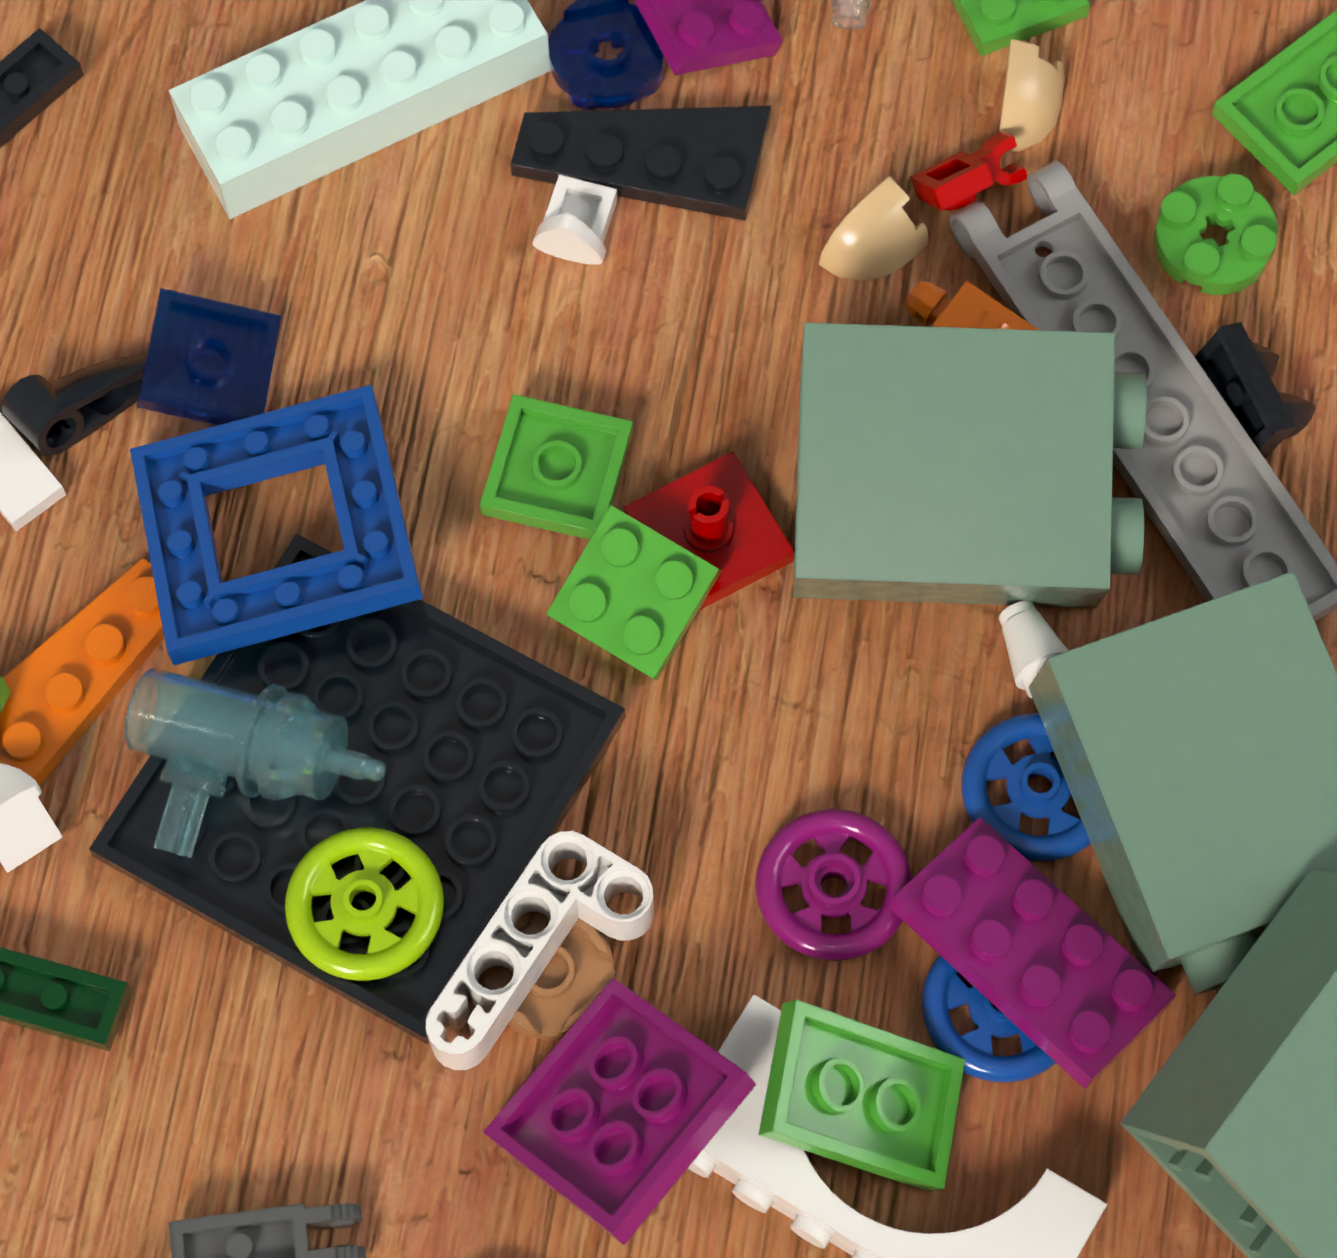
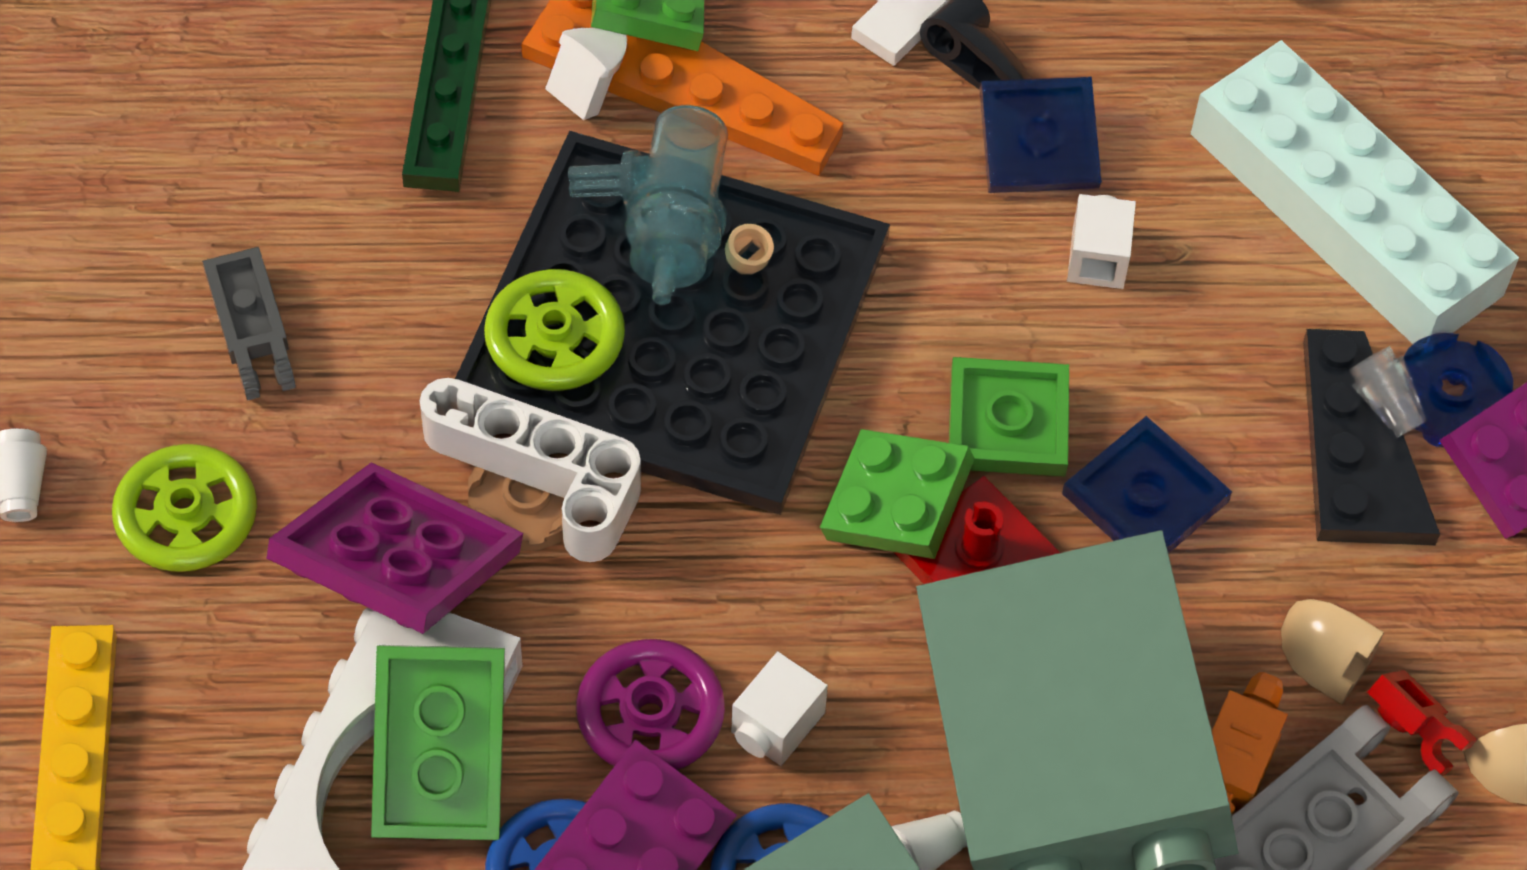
camera: 75 degrees right, 10 degrees down
blue plate [130,385,423,666] -> none
white tile [532,175,618,265] -> none
none -> light nougat hinge [725,224,774,275]
none -> white brick [731,651,828,766]
none -> clear blue plate [1062,416,1232,554]
none -> white brick [1067,194,1136,289]
none -> clear cone [1349,346,1428,438]

